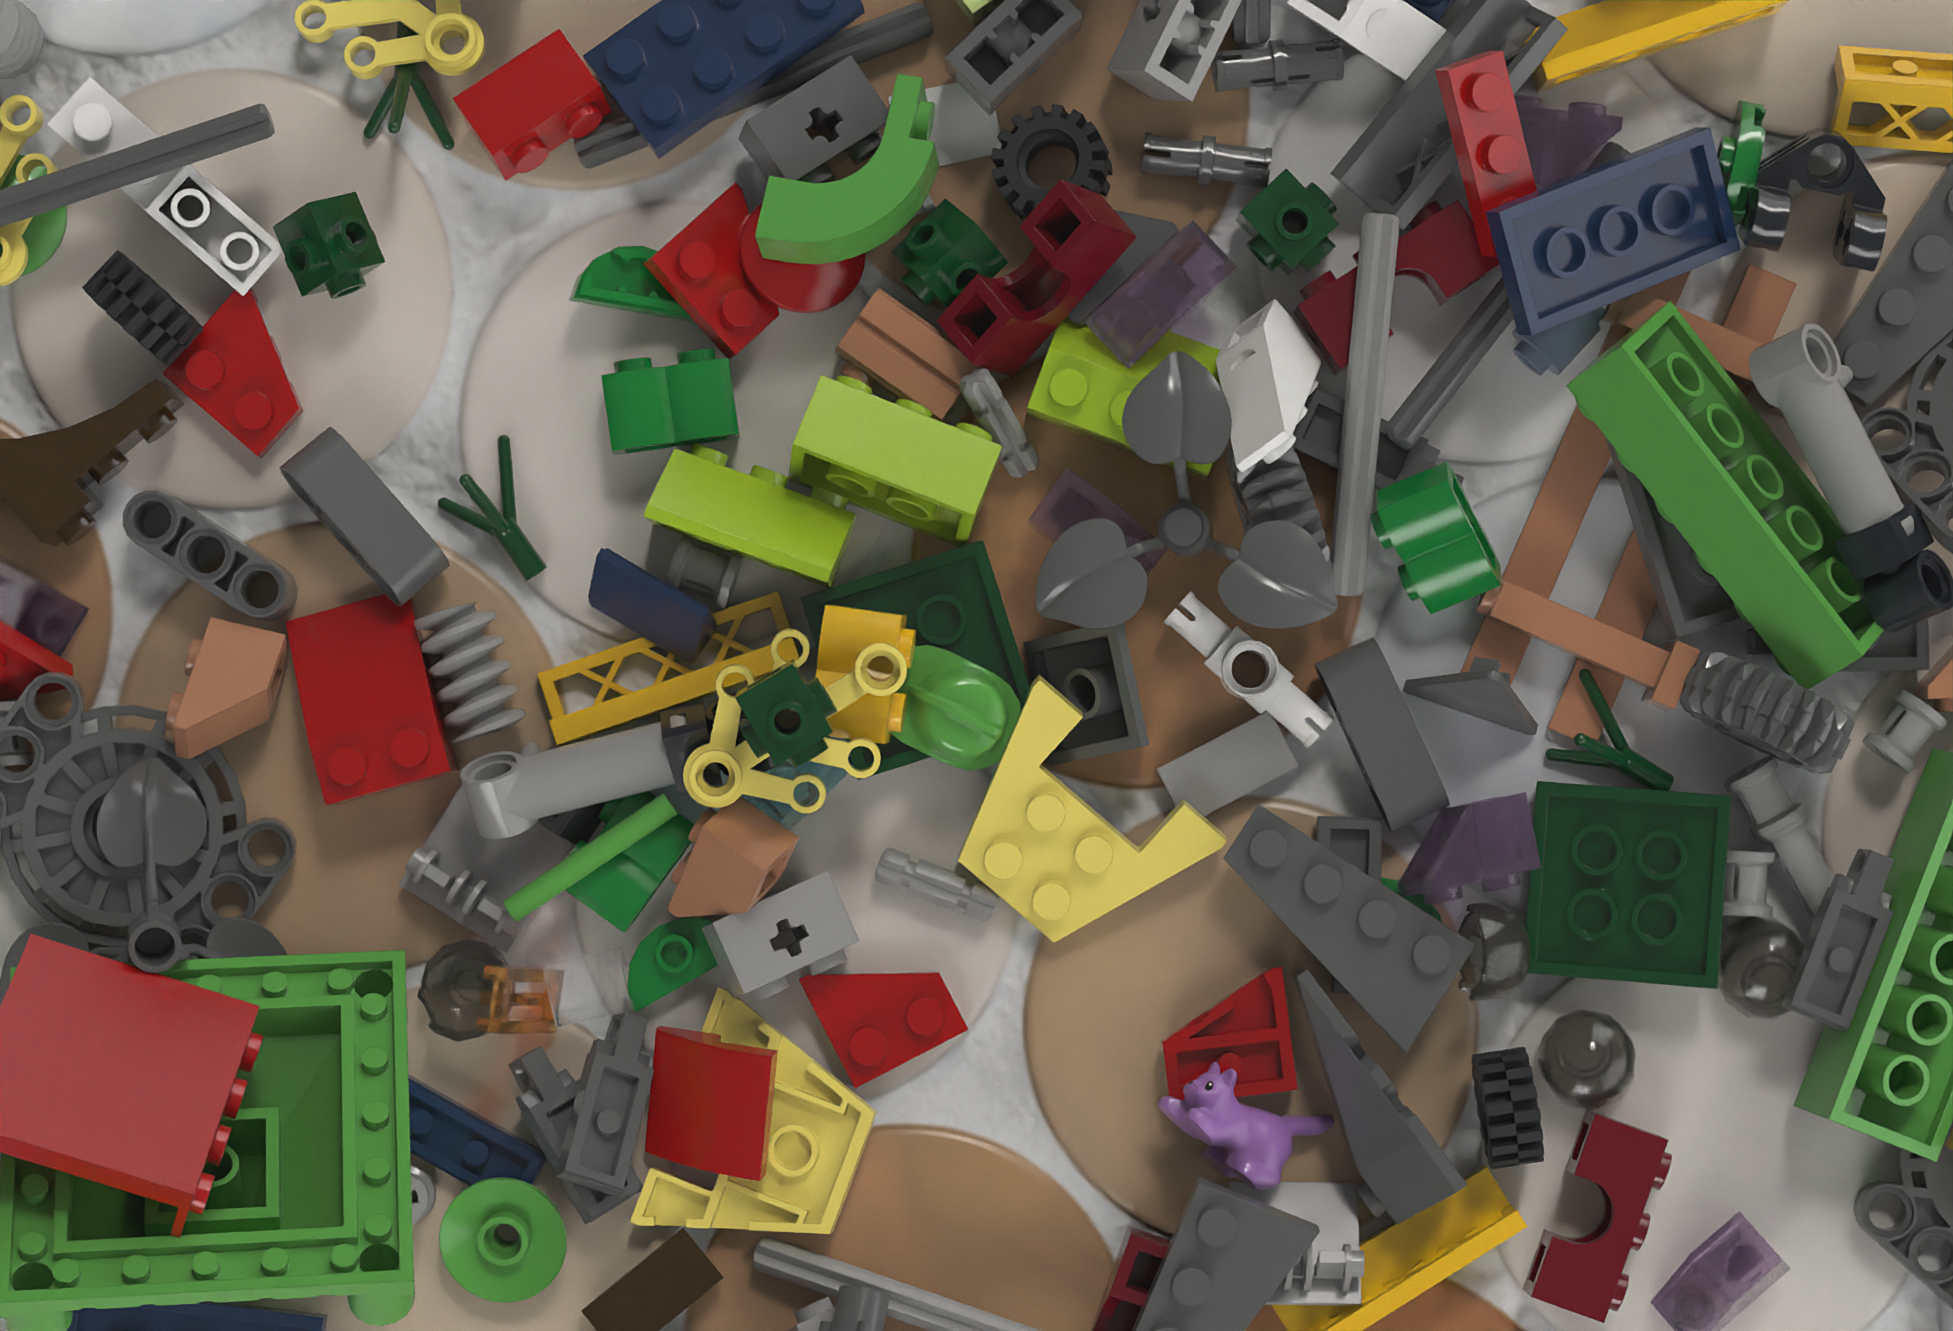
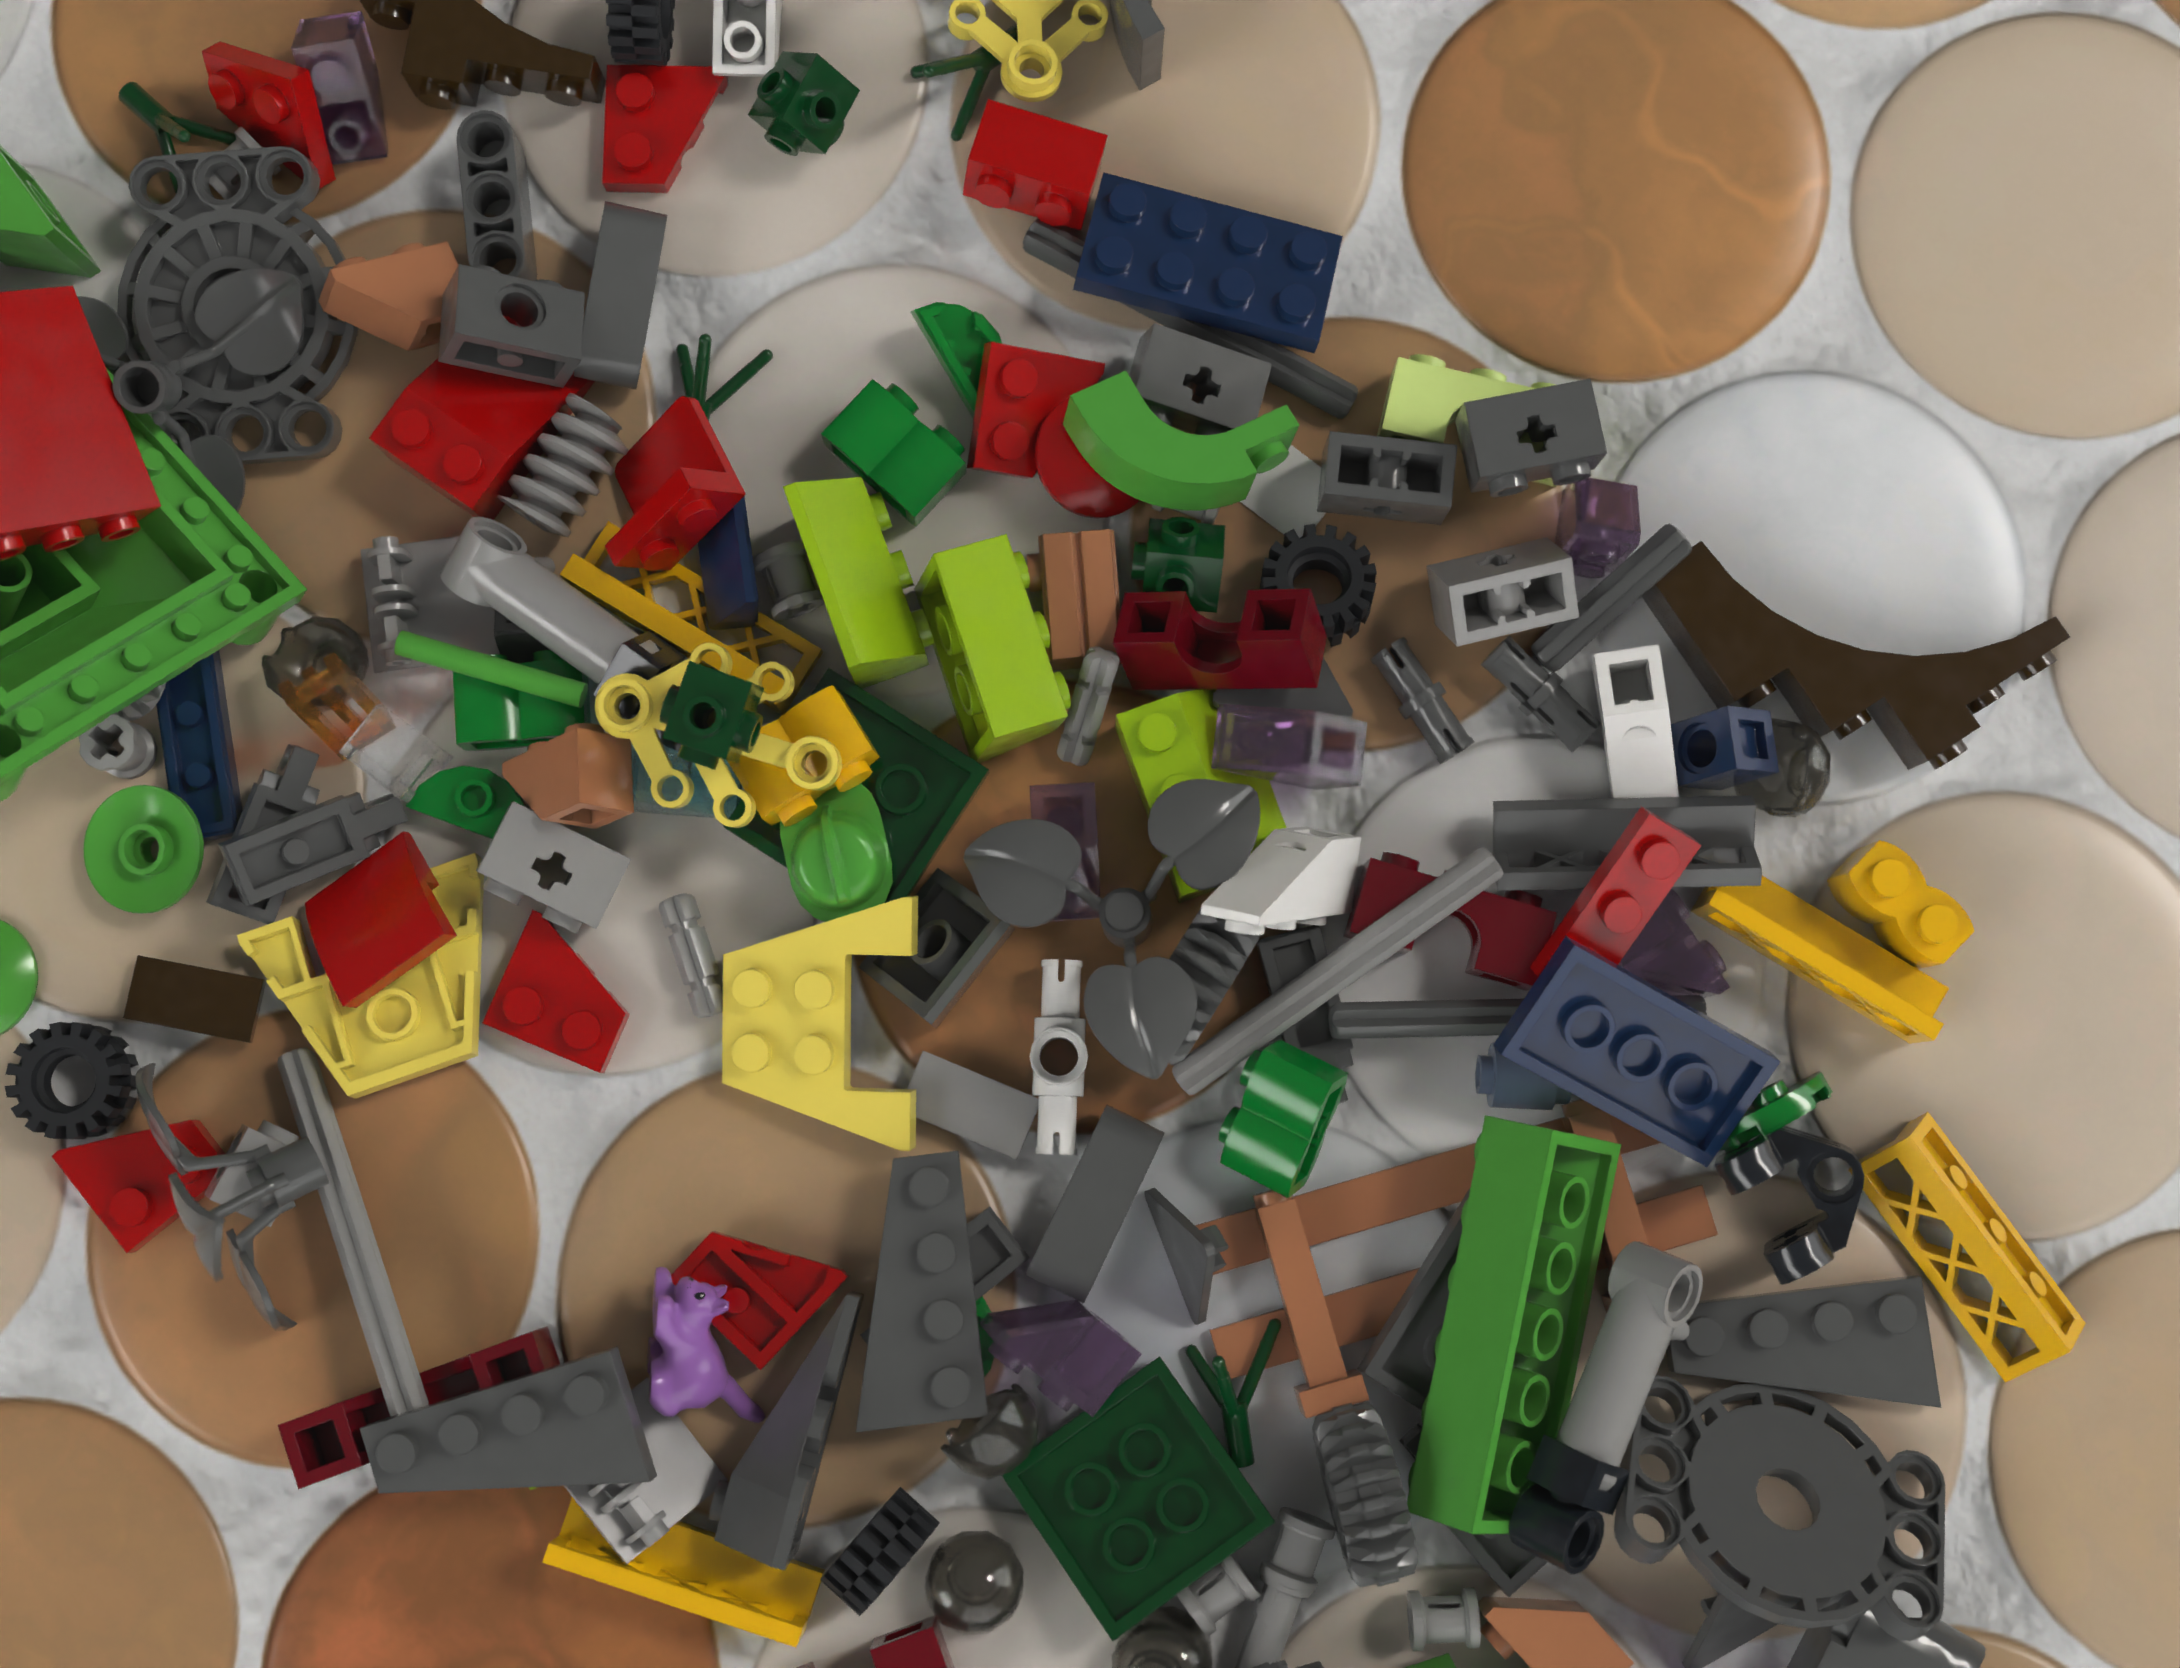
camera: 45 degrees right, 5 degrees down
dark green brick [1236,168,1339,276] -> none
none -> dark grey brick [438,264,585,388]
none -> red bracket [605,396,746,571]

